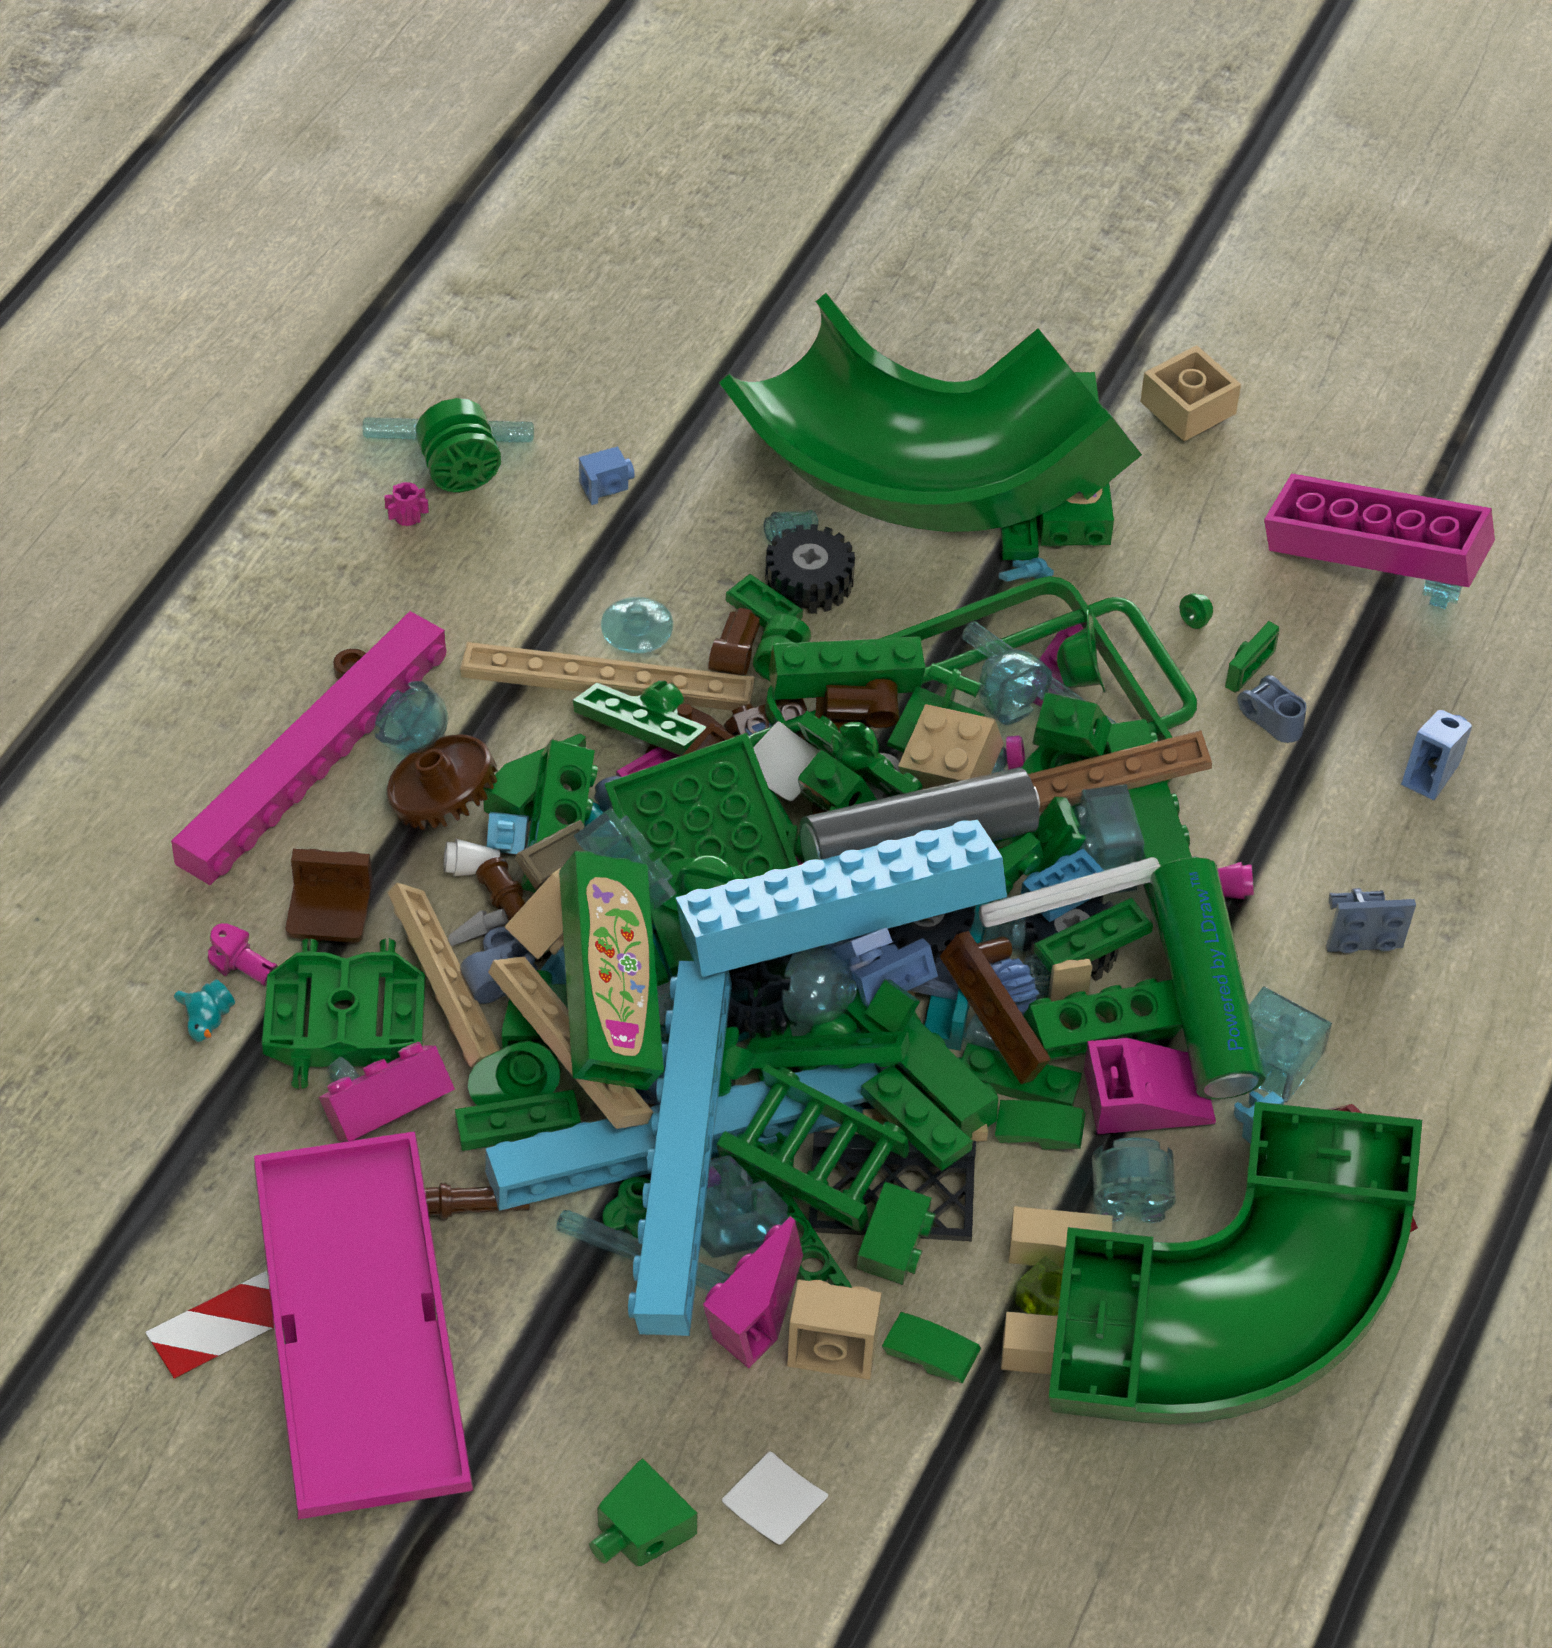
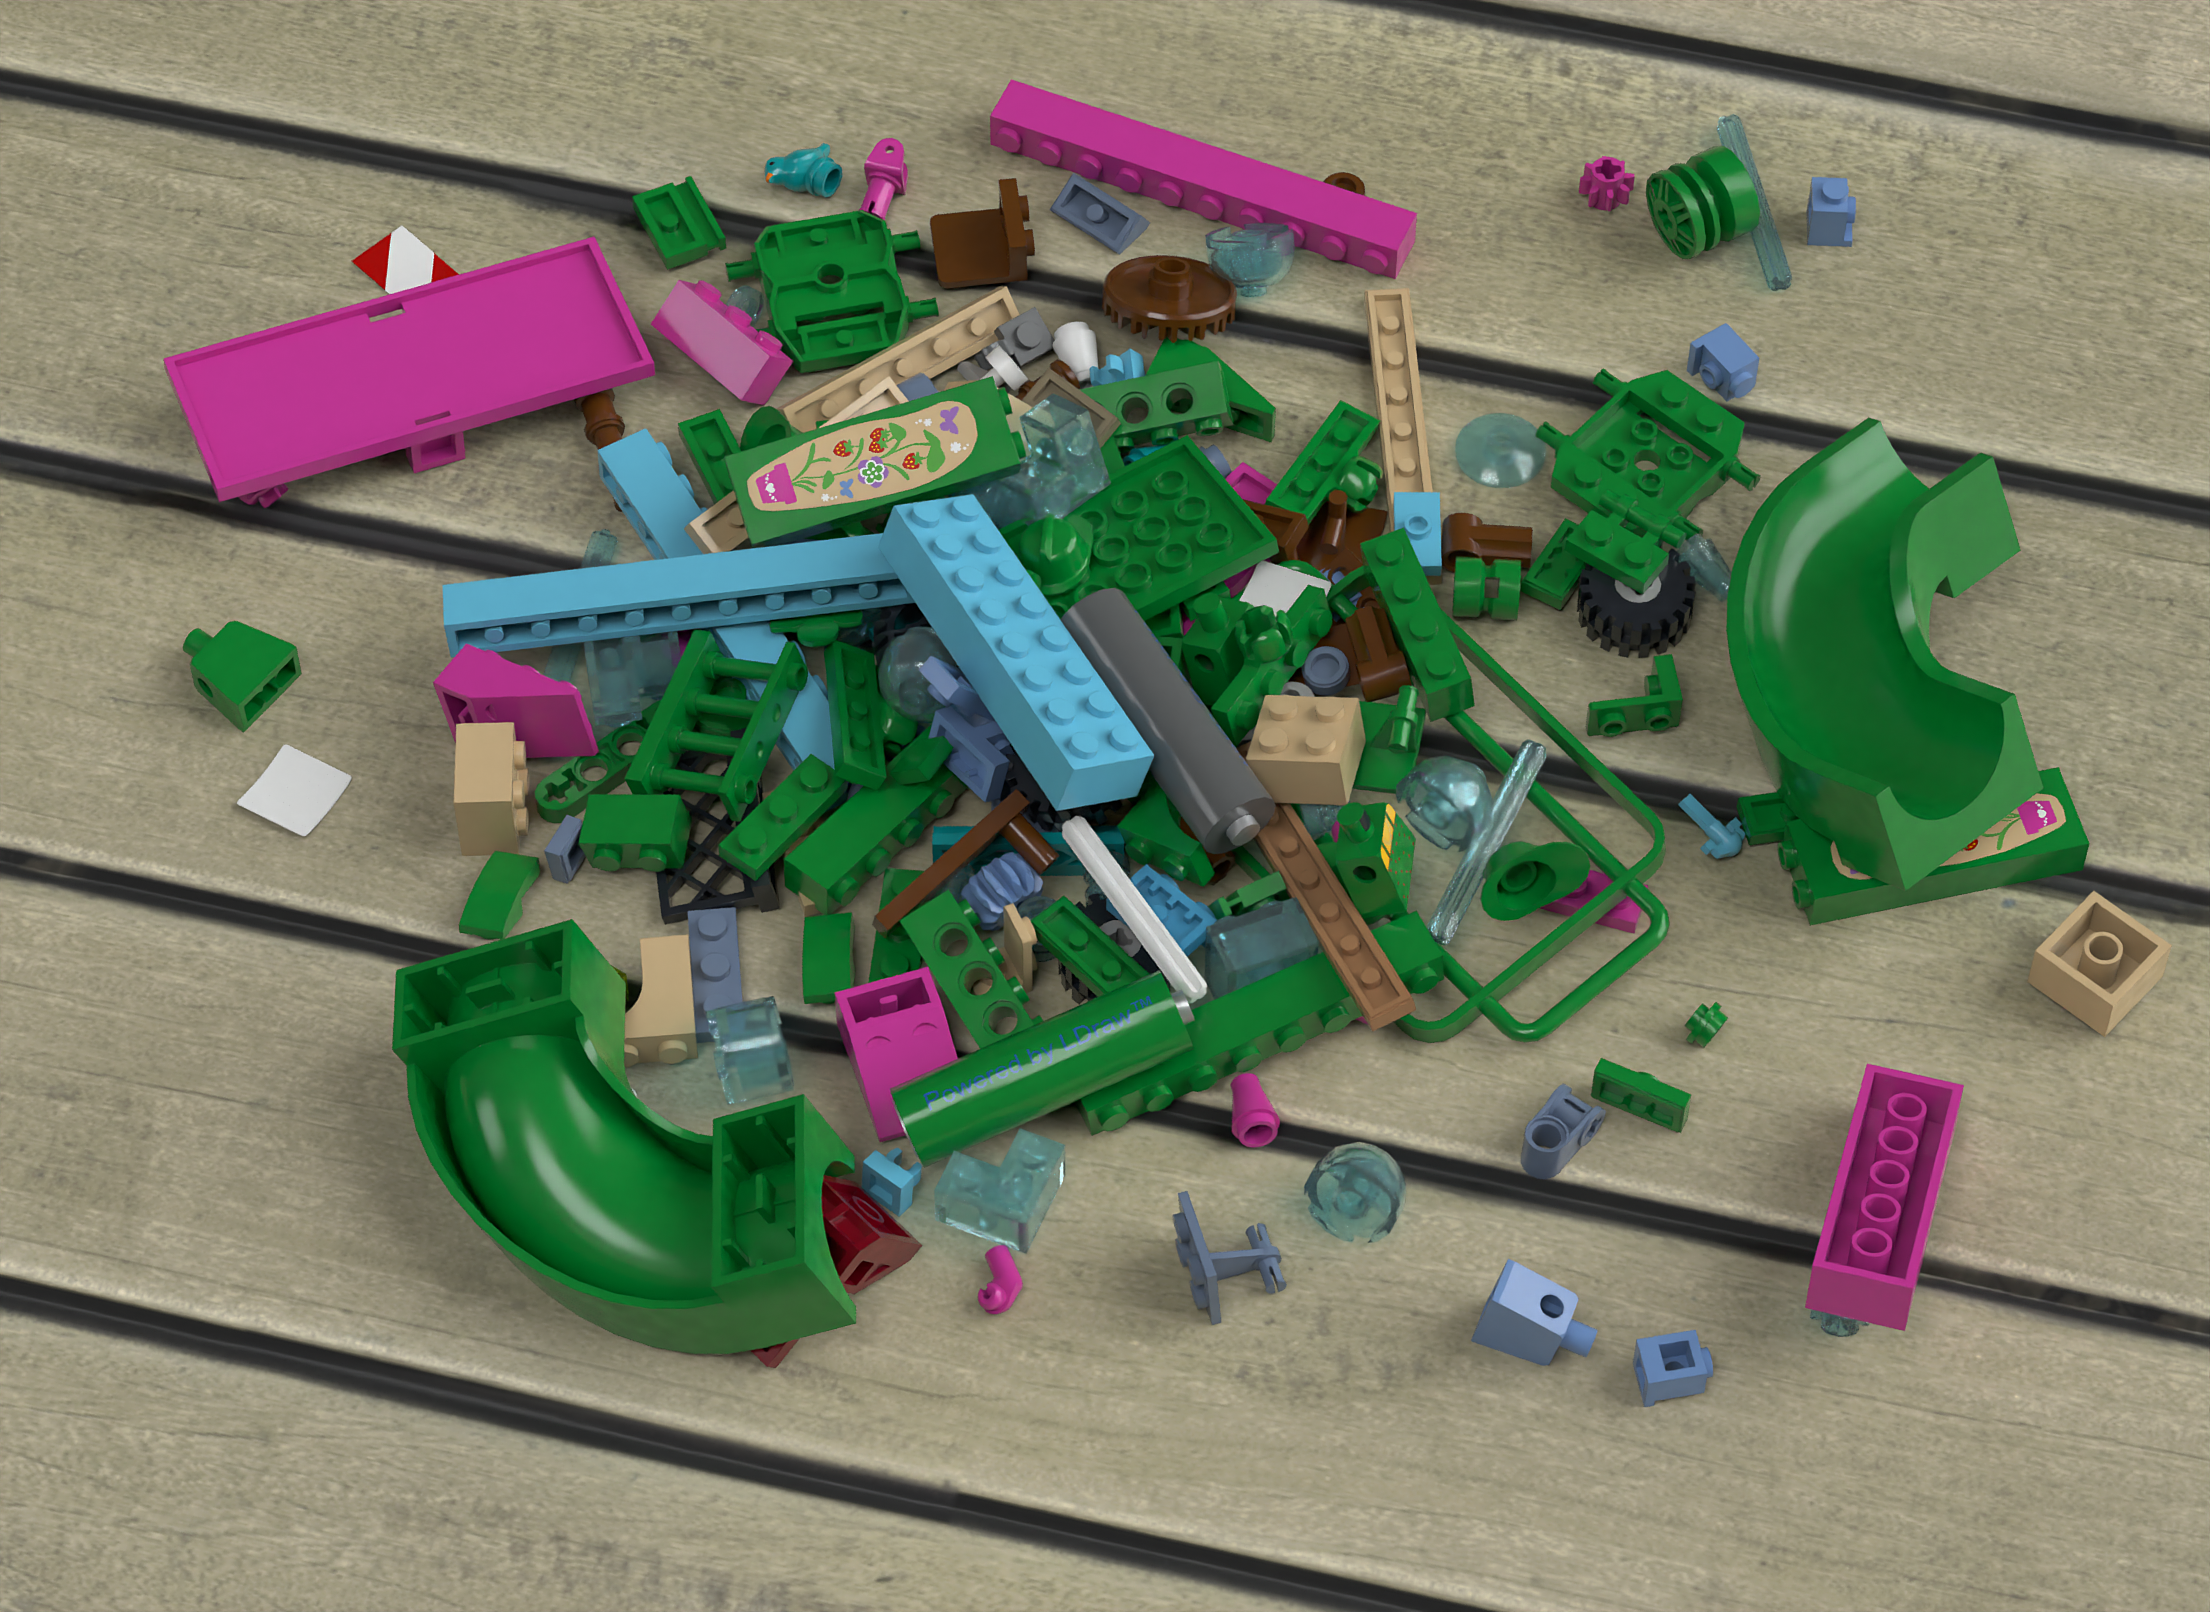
camera: 80 degrees right, 5 degrees up
none -> sand blue tile [544,815,586,884]
none -> green plate [632,176,726,270]
none -> sand blue plate [688,907,745,1043]
none -> dark grey plate [974,307,1055,371]
none -> dark pink arm [977,1245,1023,1314]
none -> white tile [981,345,1028,391]
none -> sand blue slope [1049,173,1150,255]
none -> clear light blue cylinder [1304,1142,1406,1243]
none -> medium azure plate [1393,492,1442,576]
none -> green piece [1535,368,1761,546]
none -> green plate [1565,489,1687,595]
none -> green bracket [1585,654,1683,737]
none -> medium blue brick [1633,1330,1713,1407]
none -> medium blue brick [1806,177,1856,247]

